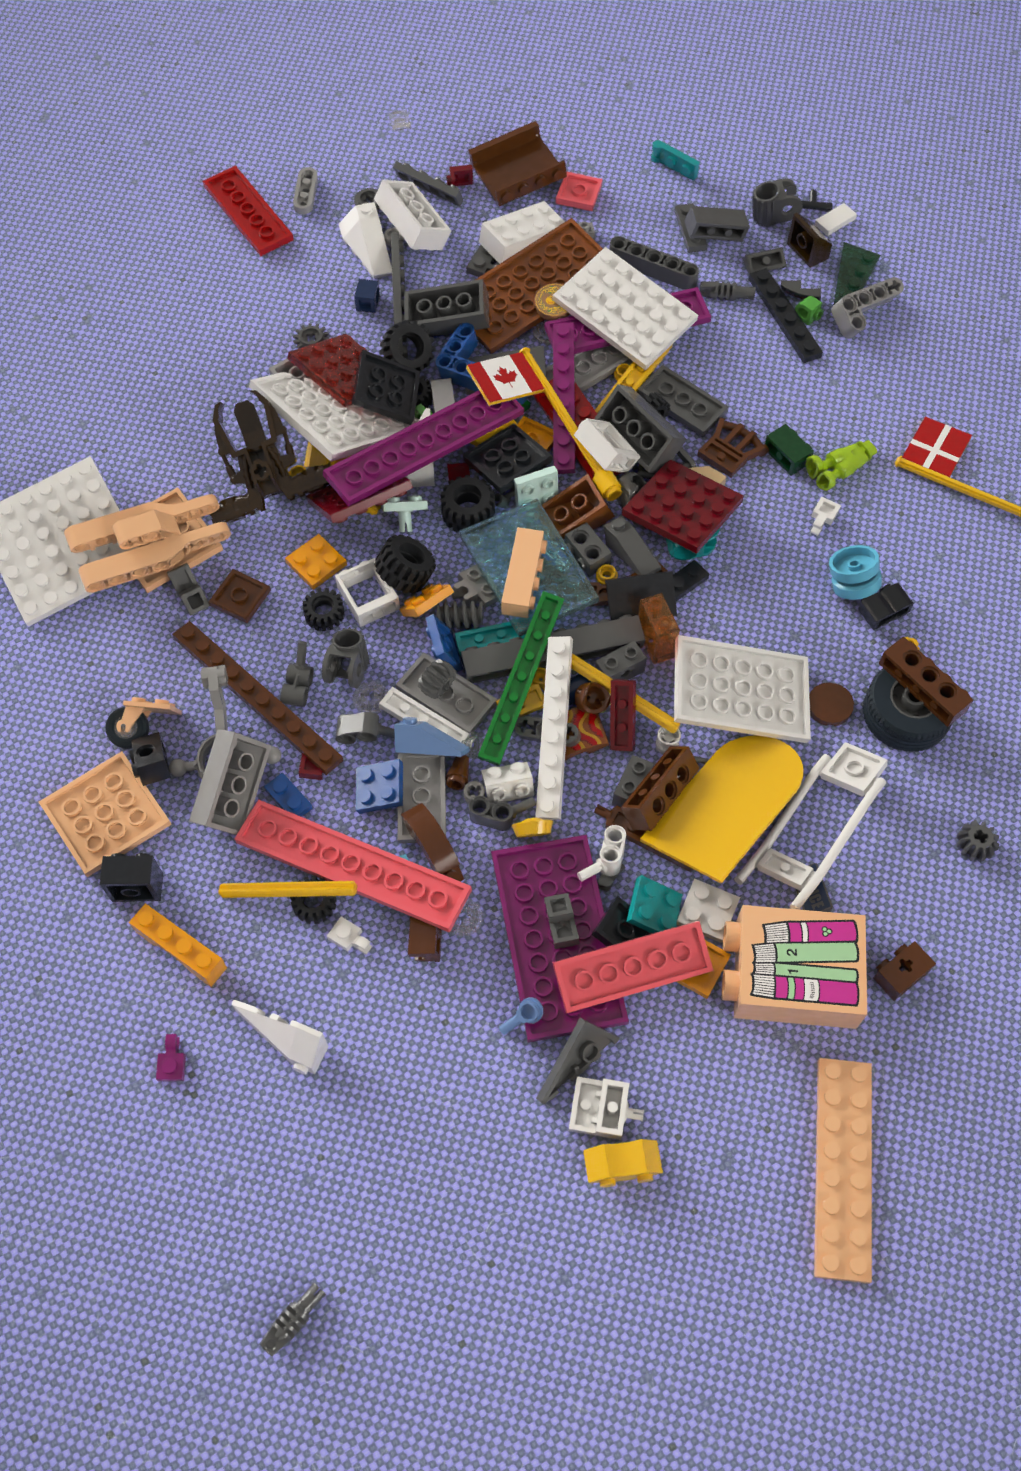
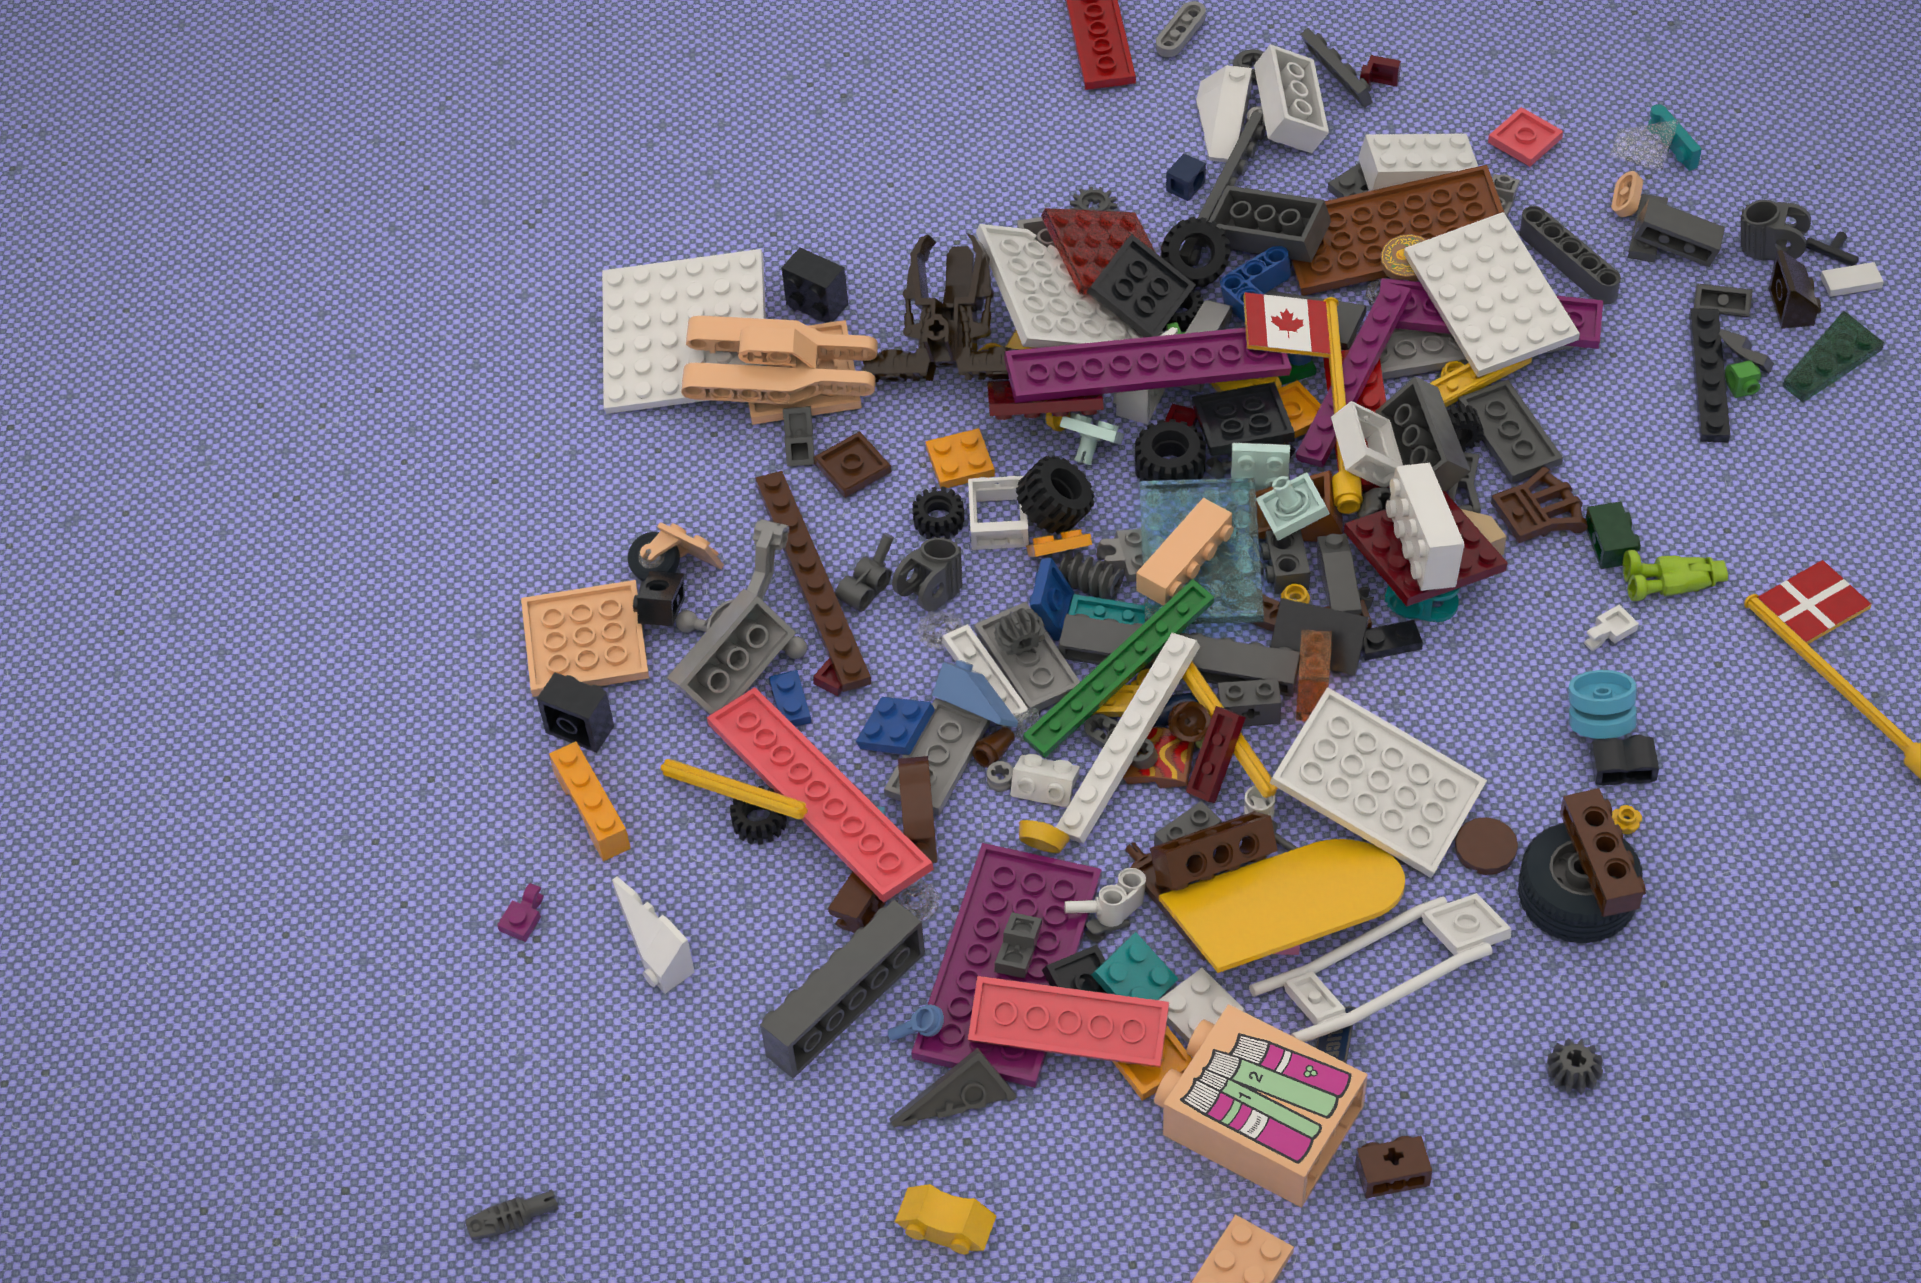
camera: 30 degrees right, 10 degrees down
white plate [327,916,372,955] -> none
dark grey beam [335,712,395,744] -> none
reddish brown panel [468,121,567,206] -> none
dark grey beam [468,795,536,831] -> none
white plate [568,1076,644,1140] -> none
dark grey hinge [700,281,756,301] -> none
light grey beam [831,277,904,339] -> none
none -> dark grey brick [760,900,925,1079]
none -> black brick [781,247,849,323]
none -> light aqua plate [1256,472,1330,541]
none -> white brick [1386,463,1464,591]
none -> clear wing [1610,120,1678,171]
none -> light nougat plate [1611,171,1643,217]

